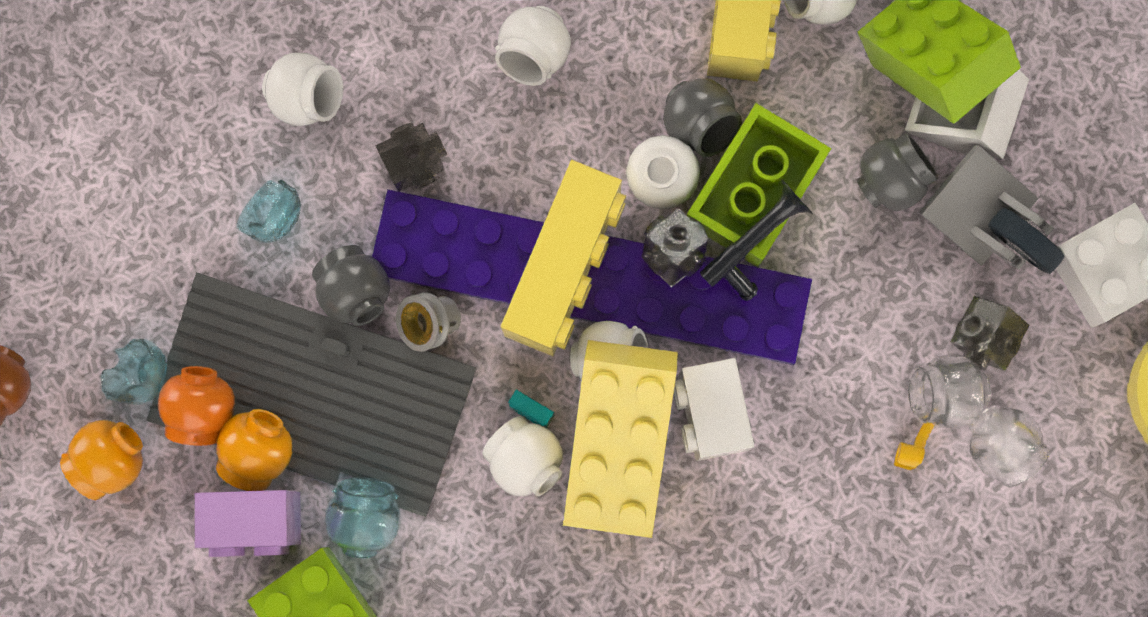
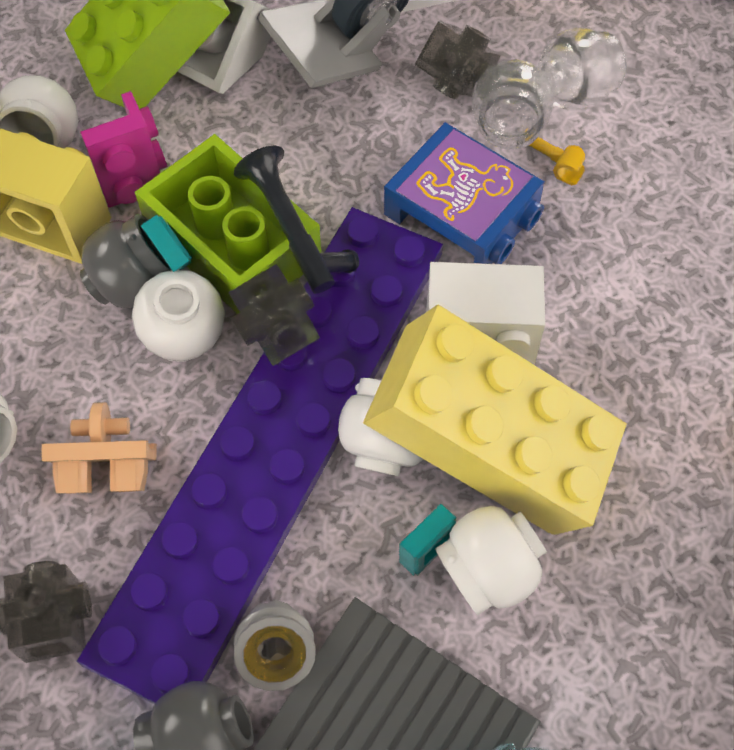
camera: 80 degrees left, 20 degrees down
light yellow brick [501,159,626,357] -> none
dark grey piece [856,132,939,211] -> none
none -> light nougat hips [42,402,157,494]
none -> dark pink bracket [80,91,167,208]
none -> teal tile [140,215,192,272]
none -> panel [384,122,545,264]

